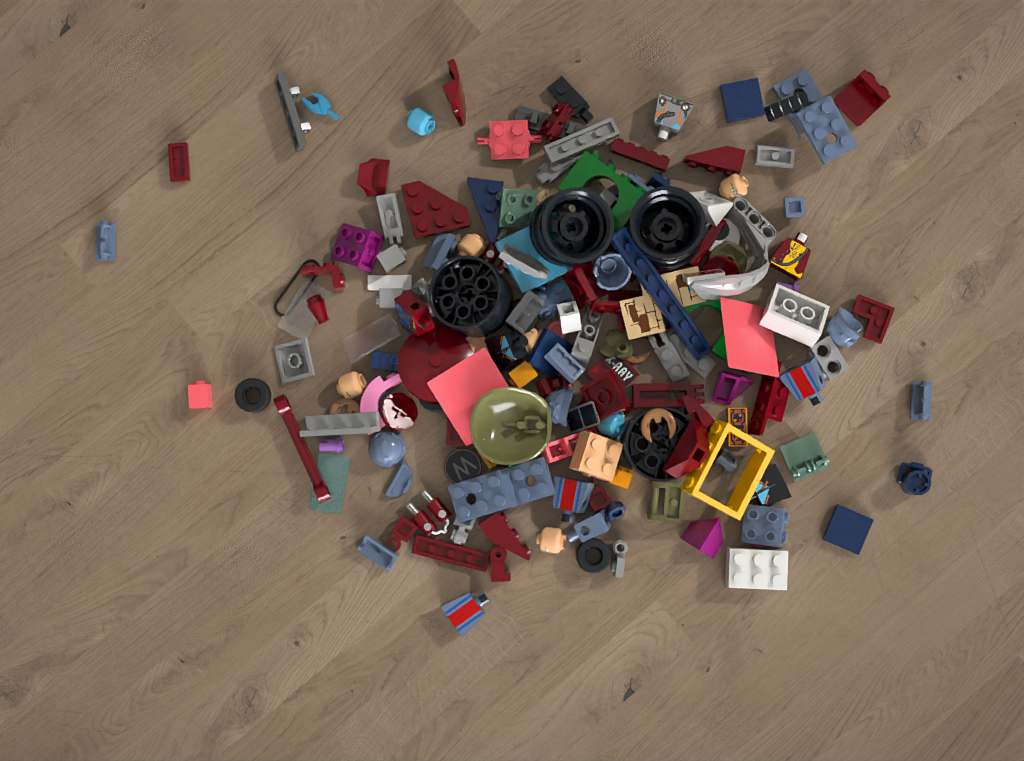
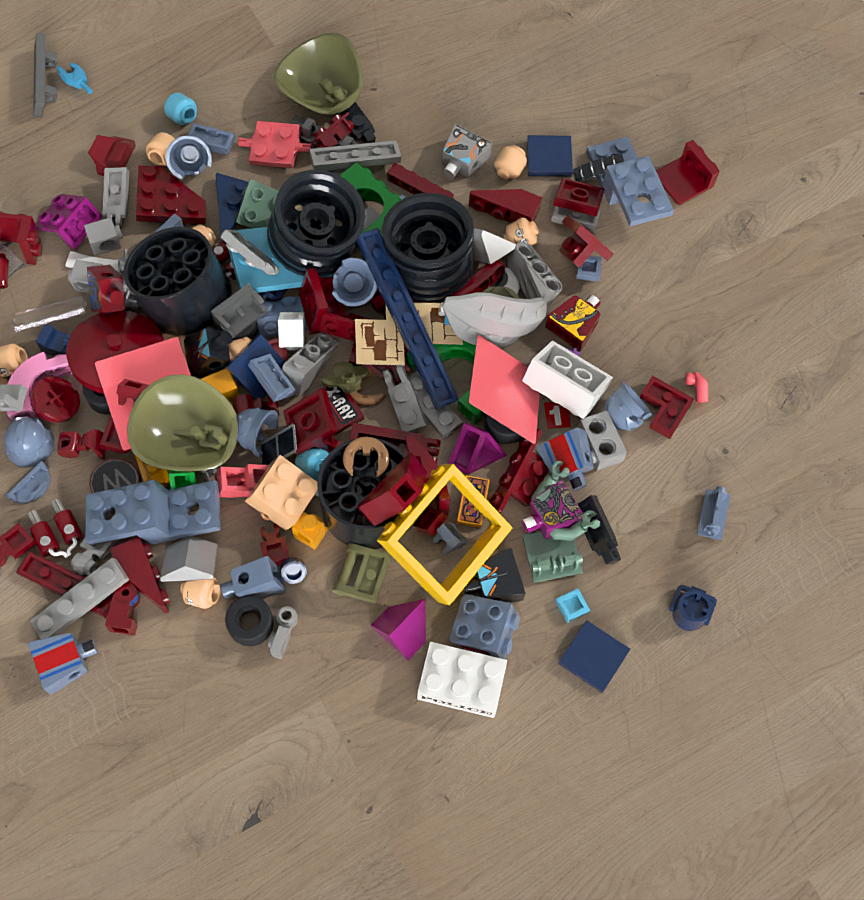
camera: 10 degrees right, 20 degrees down
dark red slope [442,58,466,127] -> none
torso [553,476,595,523] -> none
none -> light grey plate [30,558,129,639]
none -> dark red leg [57,429,105,459]
none -> dark red tile [116,379,149,406]
none -> light nougat head [146,132,175,166]
none -> light grey slope [160,536,218,582]
none -> sand blue helmet [166,135,212,180]
none -> sand blue plate [188,123,236,155]
none -> olive piece [273,33,363,114]
none -> light nougat head [494,145,527,180]
none -> torso [521,461,600,541]
none -> red sticker [544,402,571,429]
none -> dark red tile [553,178,605,217]
none -> medium azure tile [555,588,590,623]
none -> dark red bracket [559,215,613,268]
none -> black hinge [578,495,621,565]
none -> coral arm [685,371,708,403]

